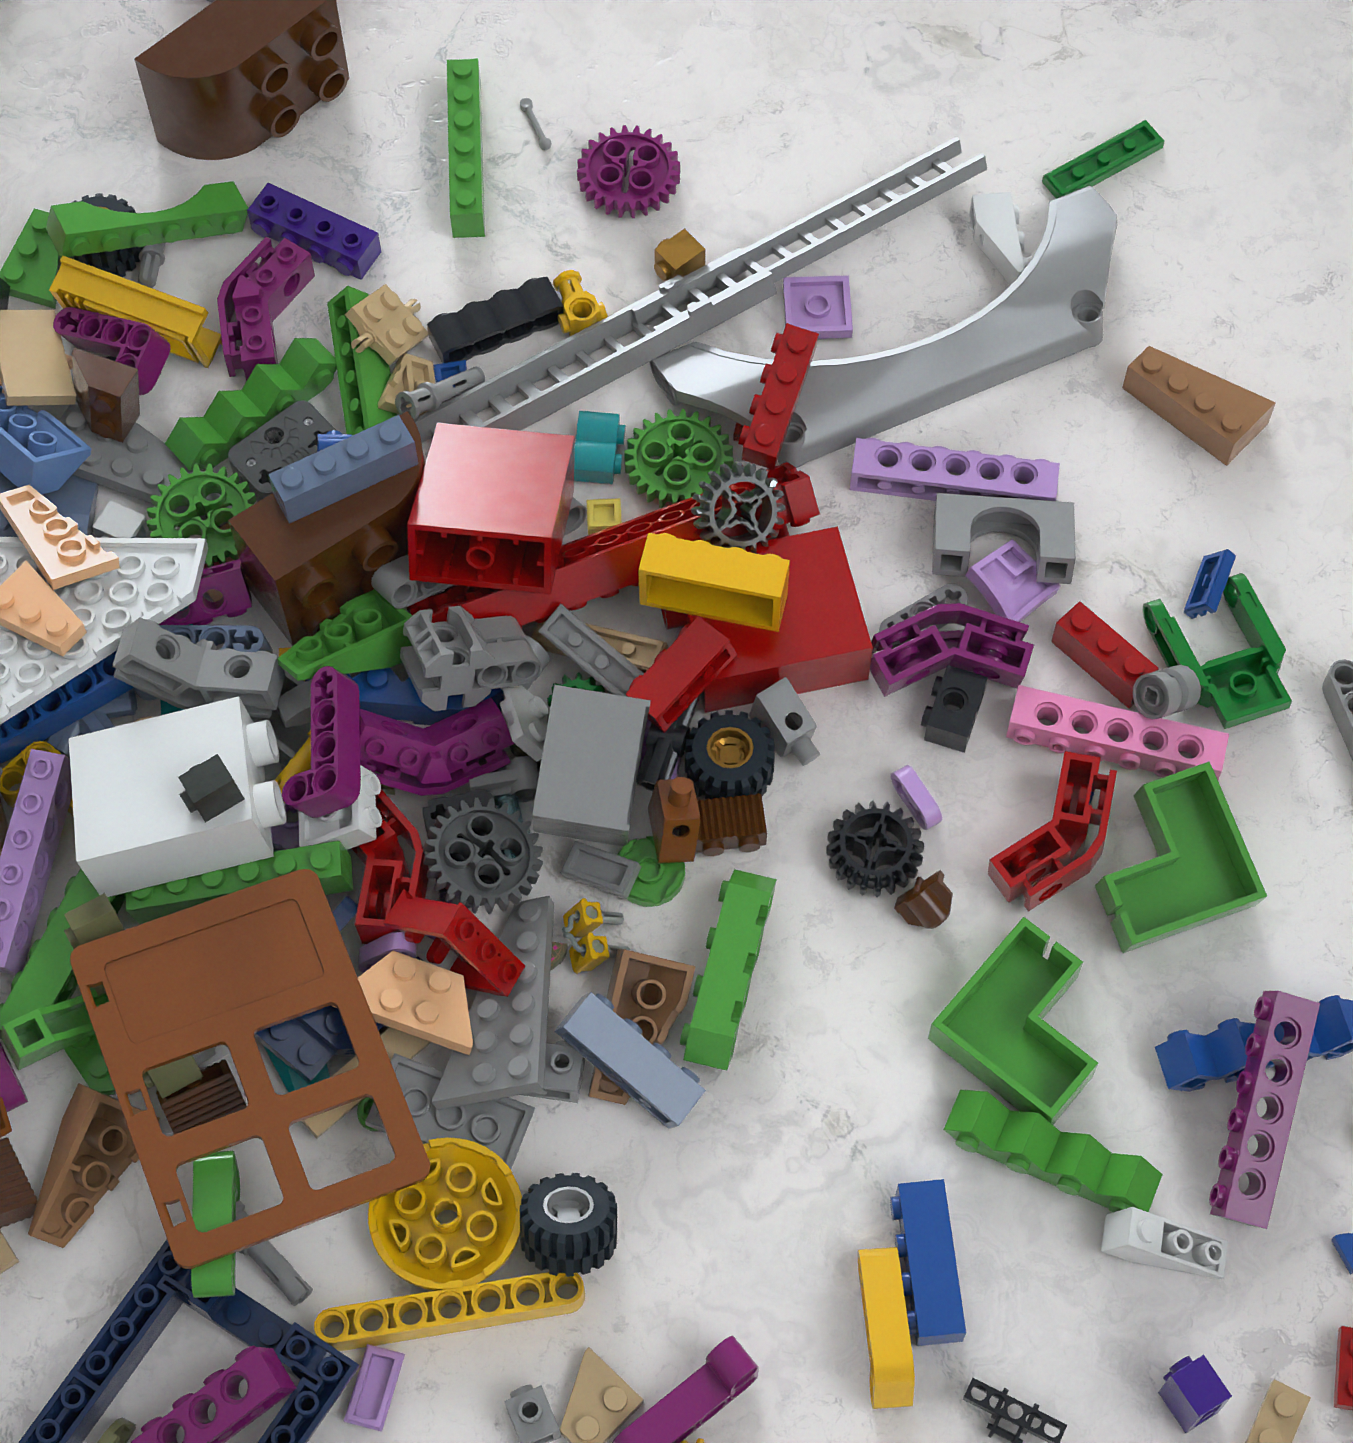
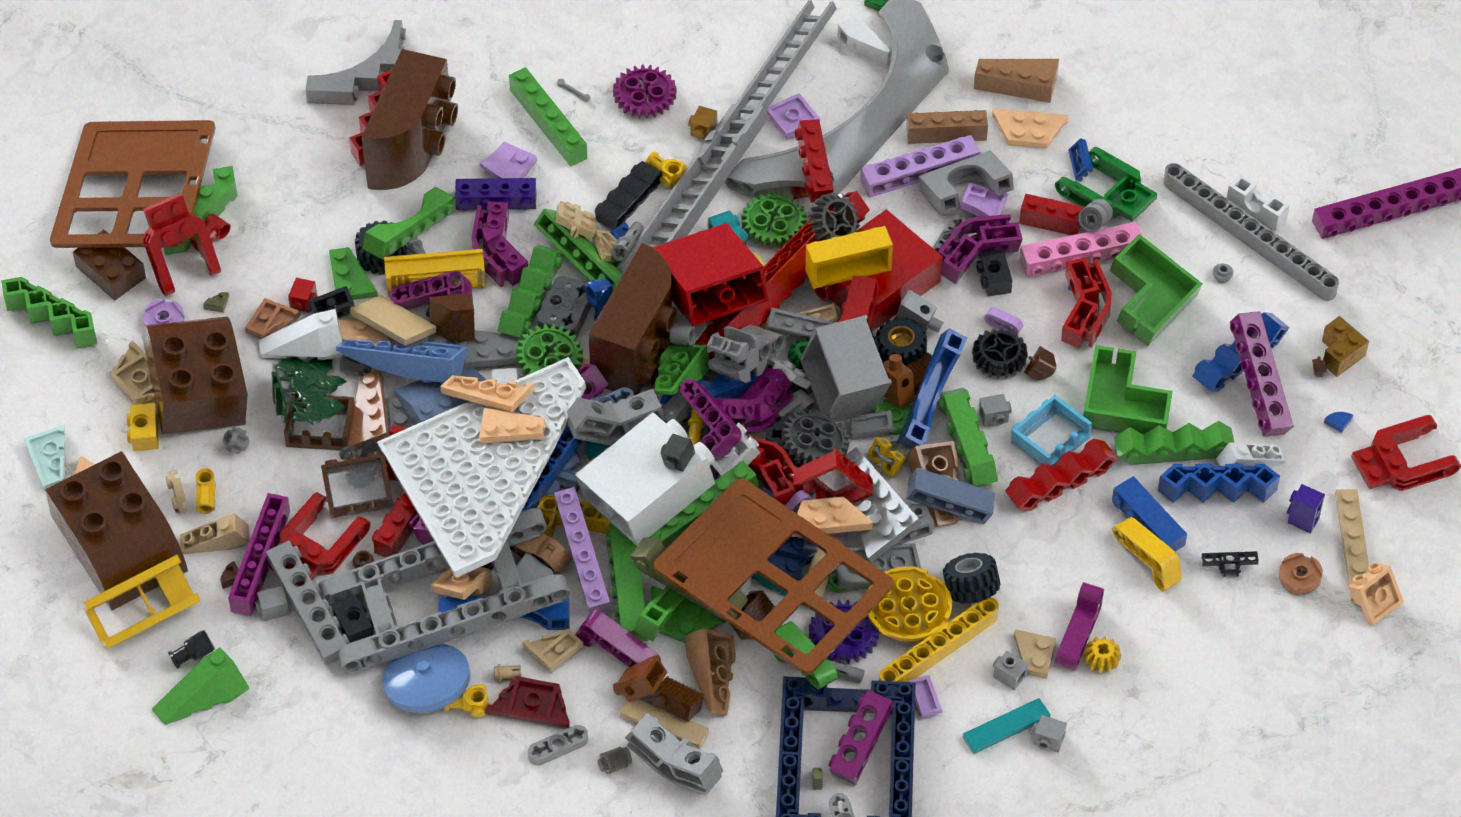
camera: 30 degrees left, 10 degrees down
sand blue brick [268,415,418,524] -> none
none -> lavender plate [480,142,537,178]
none -> dark purple gear [809,599,879,664]
none -> blue arch [897,328,968,450]
none -> medium nougat brick [906,110,988,144]
none -> light grey brick [979,394,1012,427]
none -> light nougat wing [992,108,1068,149]
none -> red brick [1005,438,1118,511]
none -> window [1011,395,1092,466]
none -> blue brick [1158,464,1280,503]
none -> light grey plate [1213,263,1233,283]

